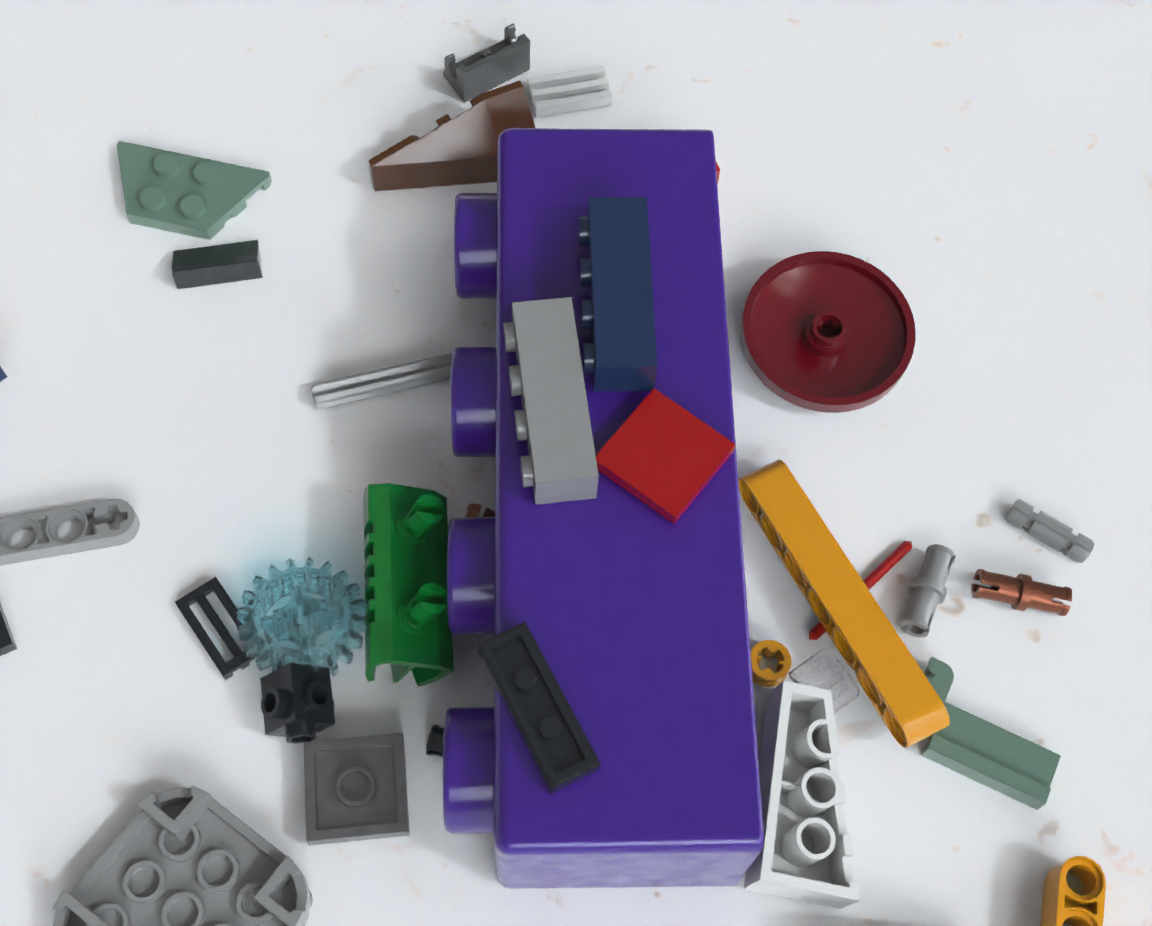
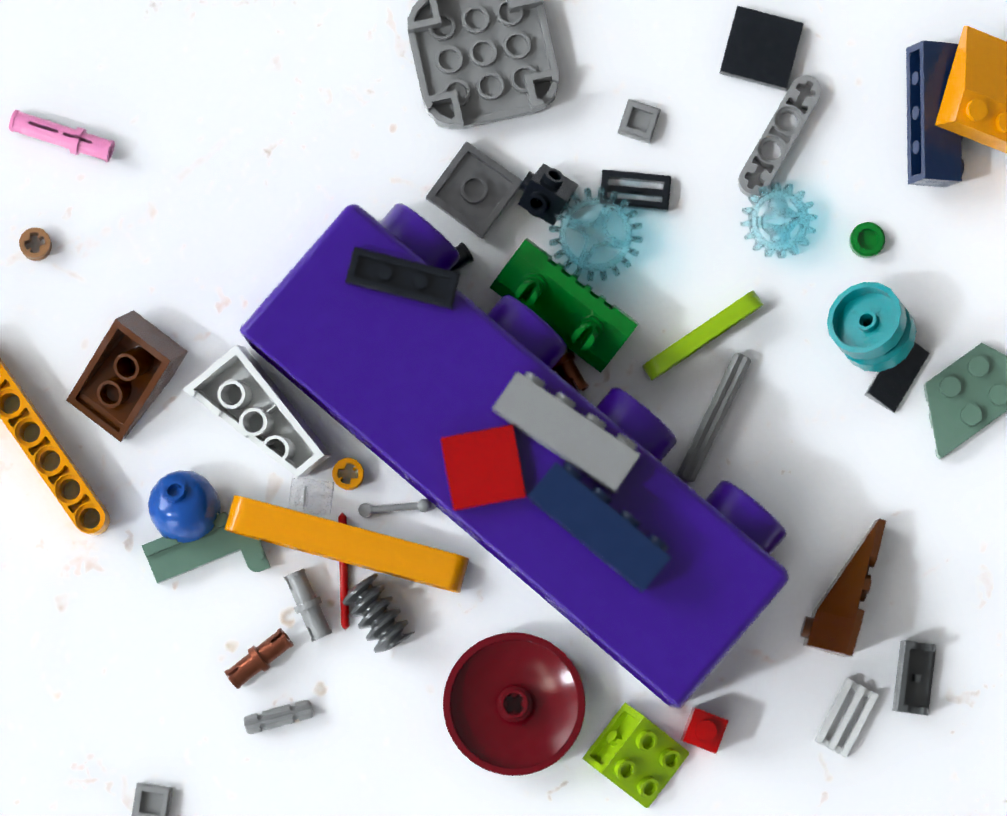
camera: 135 degrees right, 20 degrees up
none -> blue cylinder [148,470,221,543]
none -> dark grey piece [342,573,415,653]
none -> light grey hinge [358,499,432,517]
none -> lime bracket [582,703,689,808]
none -> light grey tile [617,99,661,144]
none -> lime beam [642,290,764,381]
none -> clear light blue gear [740,182,818,259]
none -> teal wheel [827,282,917,372]
none -> green tile [849,222,885,258]

